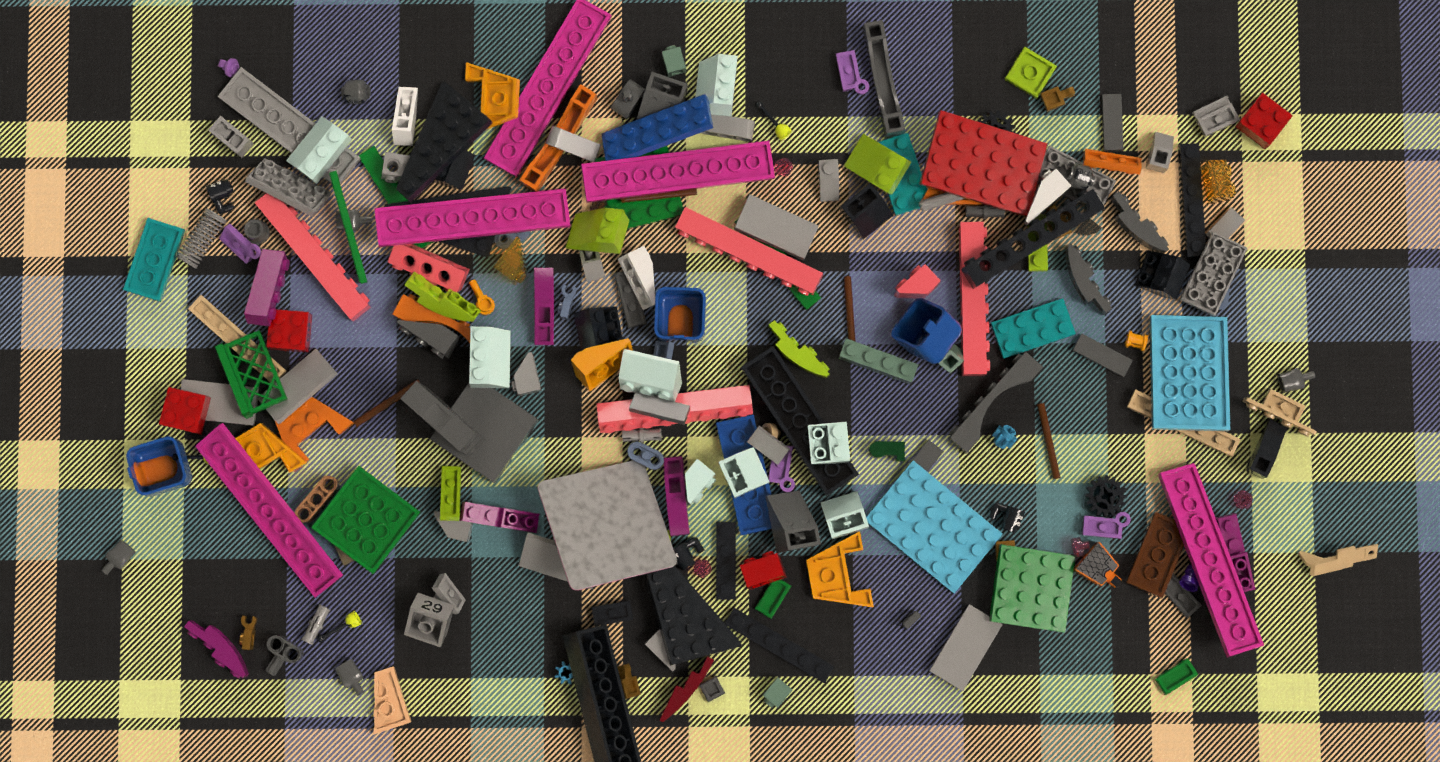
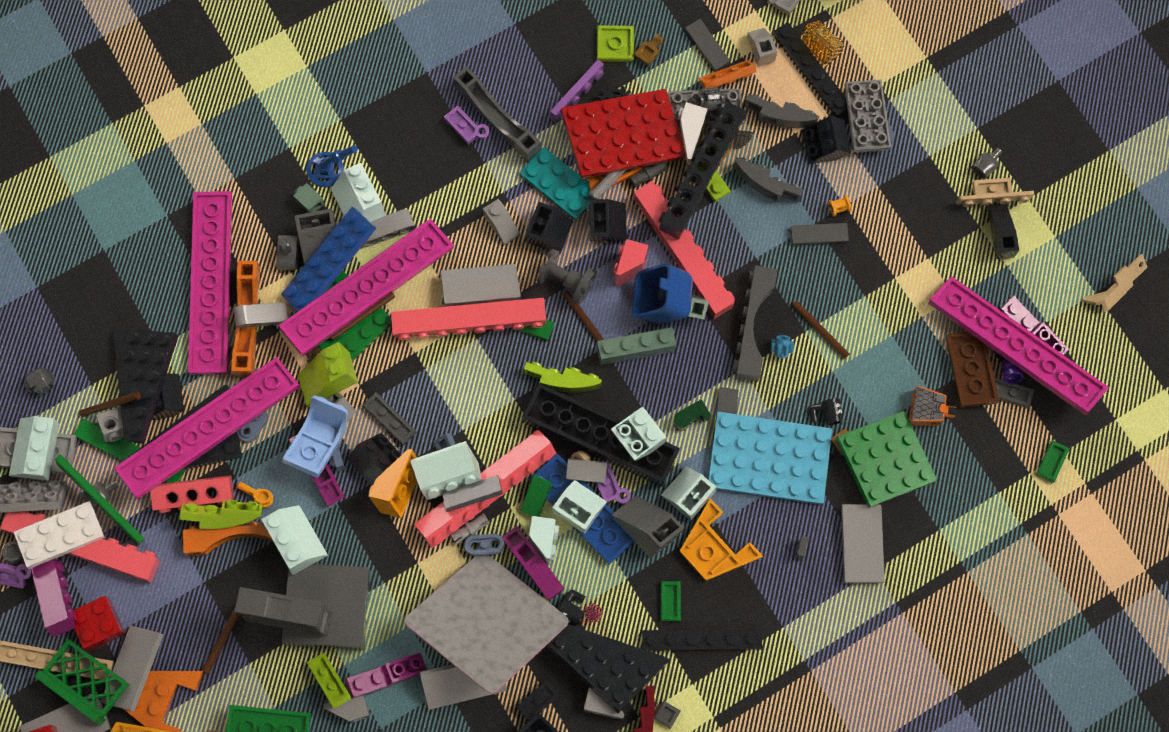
camera: 35 degrees left, 10 degrees down
white slope [392,87,418,146] -> none
dark grey slope [397,320,462,359] -> none
light orange wing [465,62,520,130] -> none
clear yellow slope [494,237,527,286] -> none
light grey slope [511,352,542,396] -> none
white slope [618,246,655,310] -> none
blue piece [654,287,706,343] -> none
black plate [716,522,736,600] -> none
red brick [740,551,787,590] -> none
hinge [756,101,792,140] -> none
sand green brick [763,677,792,708] -> none
clear pink plate [774,158,793,177] -> none
lime slope [844,133,911,195] -> none
teal plate [990,298,1076,359] -> none
clear pink tile [1071,537,1090,557] -> none
medium lavender hinge [1082,512,1131,539] -> none
black gear [1084,475,1127,517] -> none
tan plate [1127,389,1241,457] -> none
medium azure plate [1150,315,1230,431] -> none
light grey tile [1205,207,1245,239] -> none
clear pink plate [1234,490,1253,509] -> none
none -> white plate [14,501,105,569]
none -> reddish brown bar [79,392,141,417]
none -> light blue bracket [282,395,348,478]
none -> blue dish [306,145,358,187]
none -> green tile [520,475,553,517]
none -> dark grey piece [537,249,597,305]
none -> medium lavender plate [550,60,604,123]
none -> black slope [588,199,627,241]

